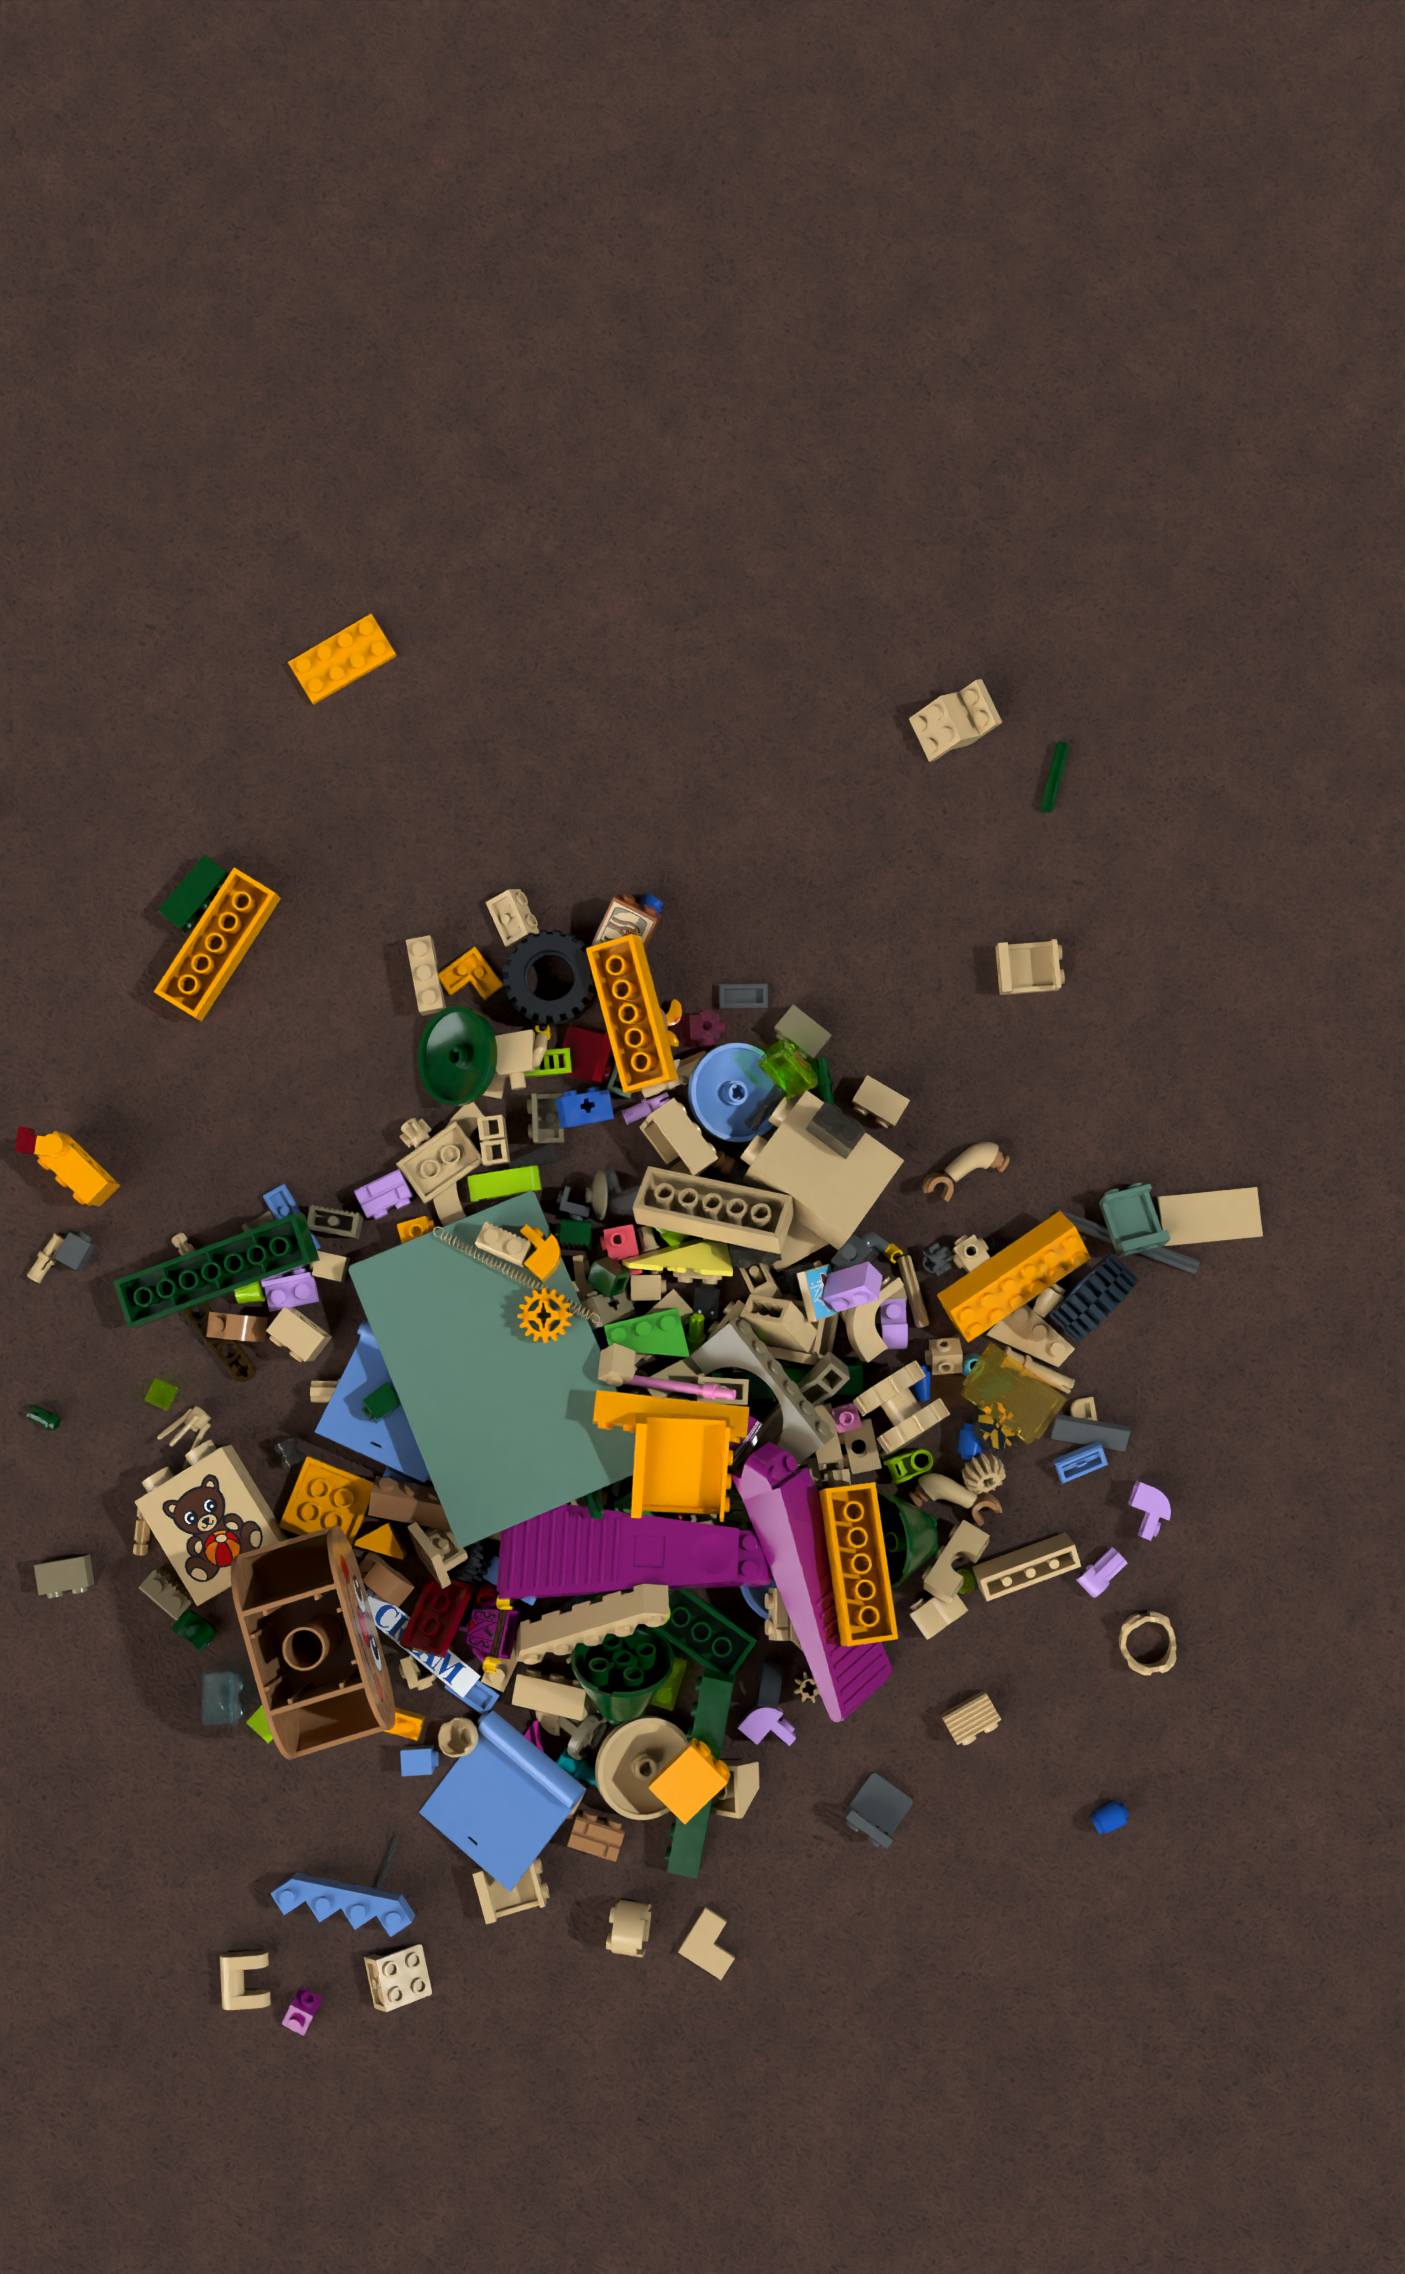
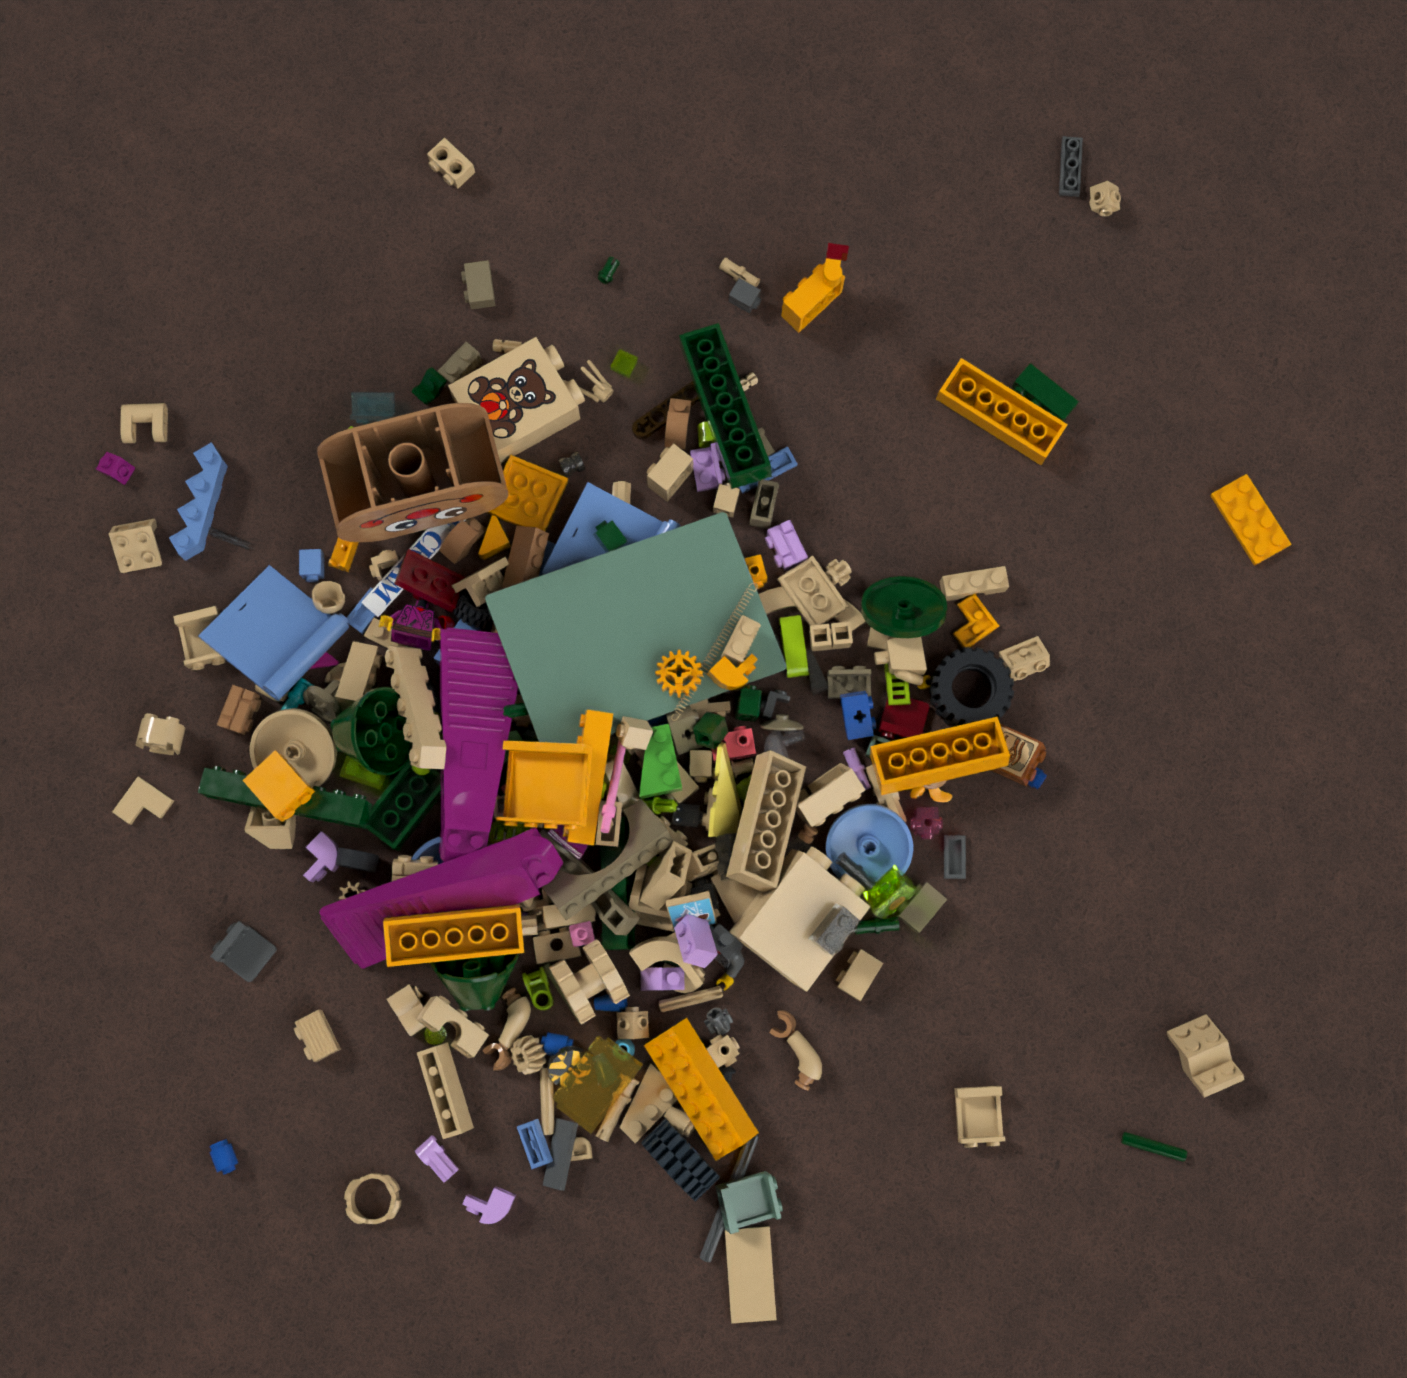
camera: 85 degrees right, 5 degrees down
none -> tan axle [540,1068,555,1135]

